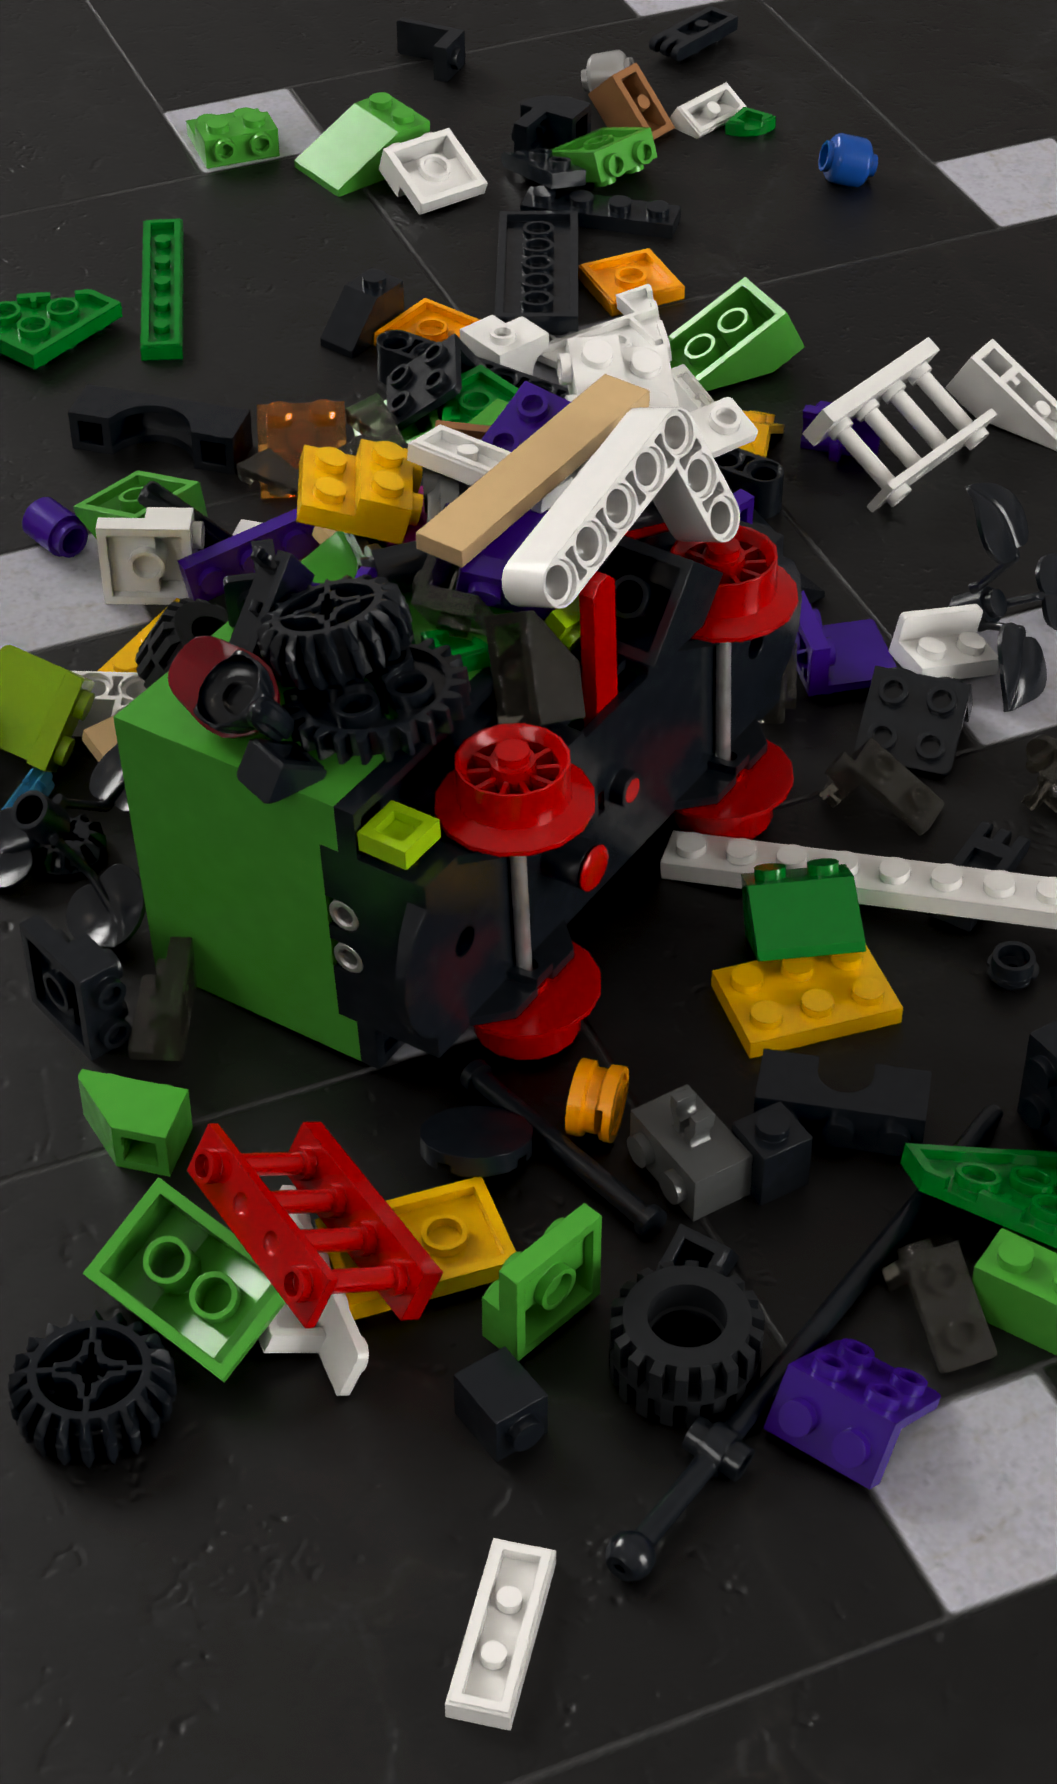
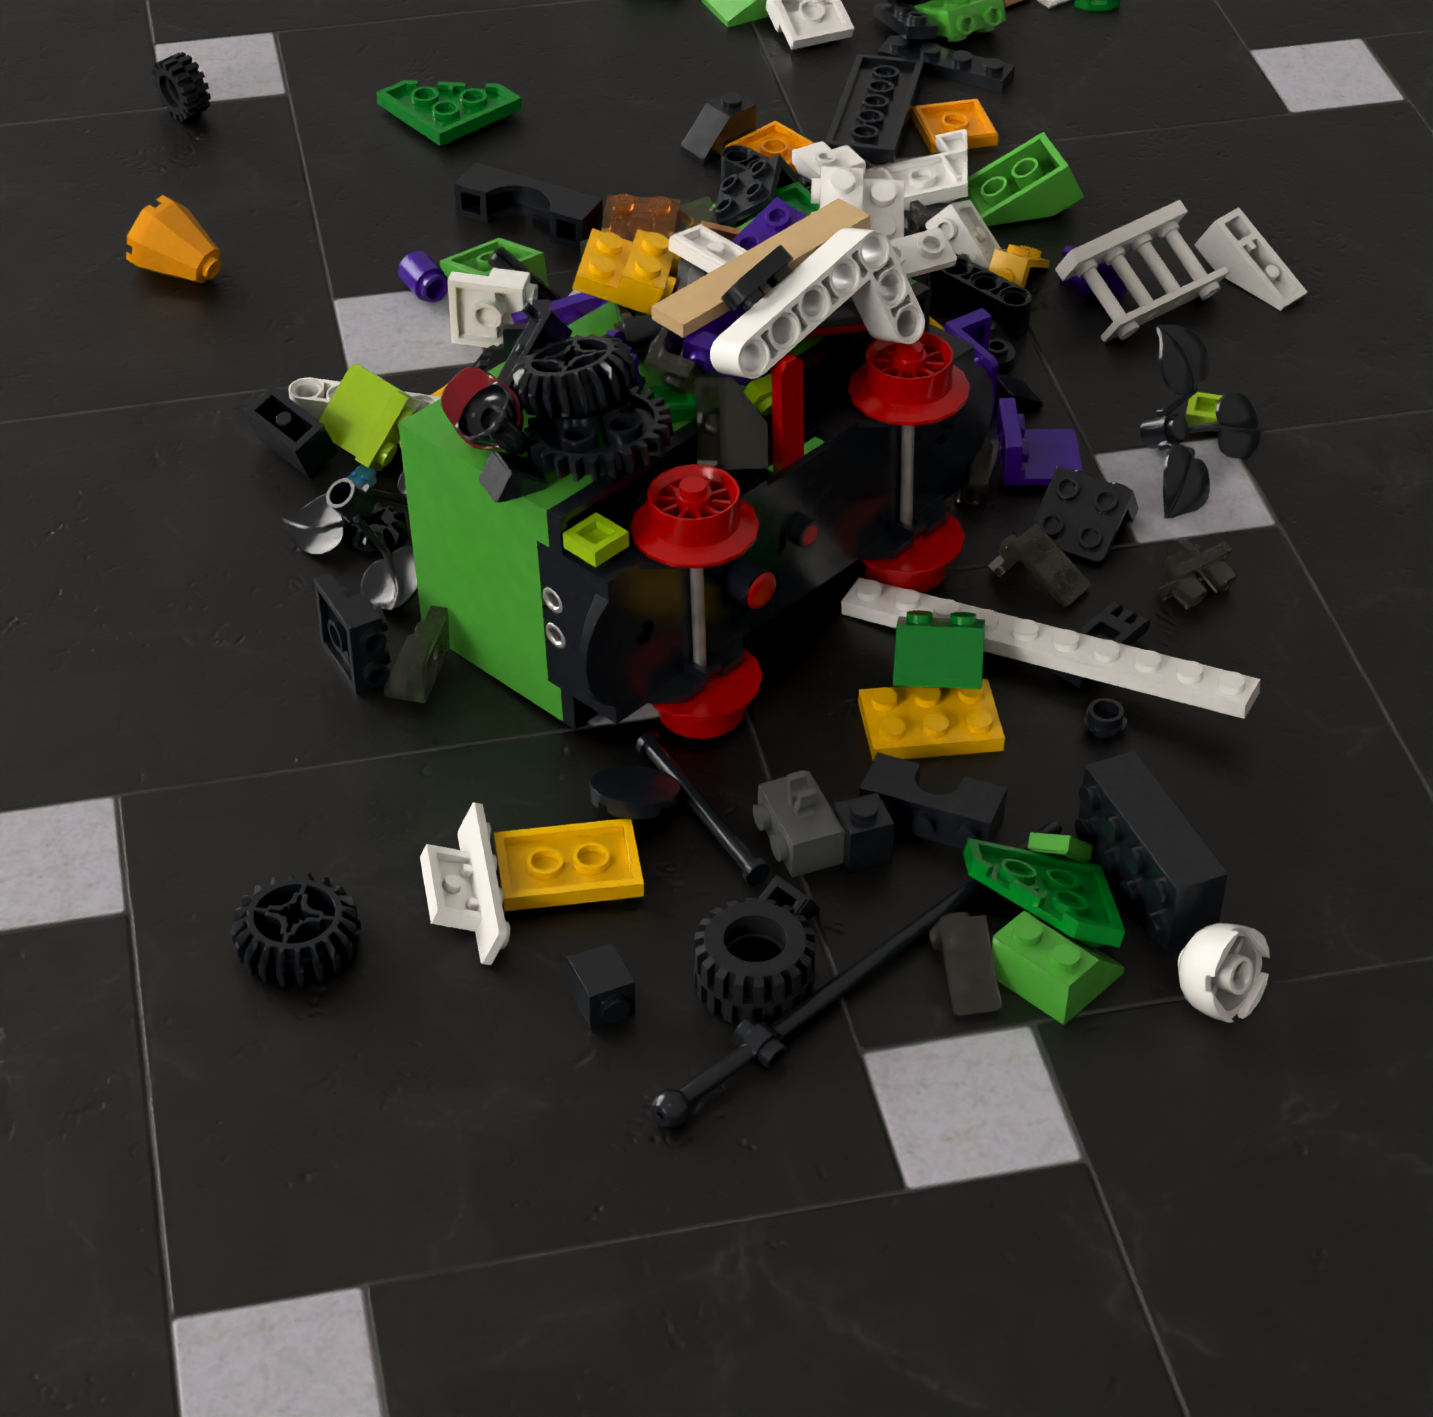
camera: 10 degrees right, 0 degrees up
bright green slope [78,1069,193,1177] -> none
bright green slope [82,1177,286,1383] -> none
green tile [140,218,184,361] -> none
red fence [187,1122,443,1328] -> none
white tile [445,1538,556,1731] -> none
bright green plate [482,1203,602,1361] -> none
light orange wheel [565,1058,629,1143] -> none
black slope [578,536,723,669] -> none
dark purple bracket [763,1338,941,1490] -> none
blue head [818,133,878,187] -> none
white bracket [888,604,999,679] -> none
none -> black plate [721,245,793,312]
none -> bright green tile [1028,832,1093,862]
none -> lime plate [1185,392,1222,432]

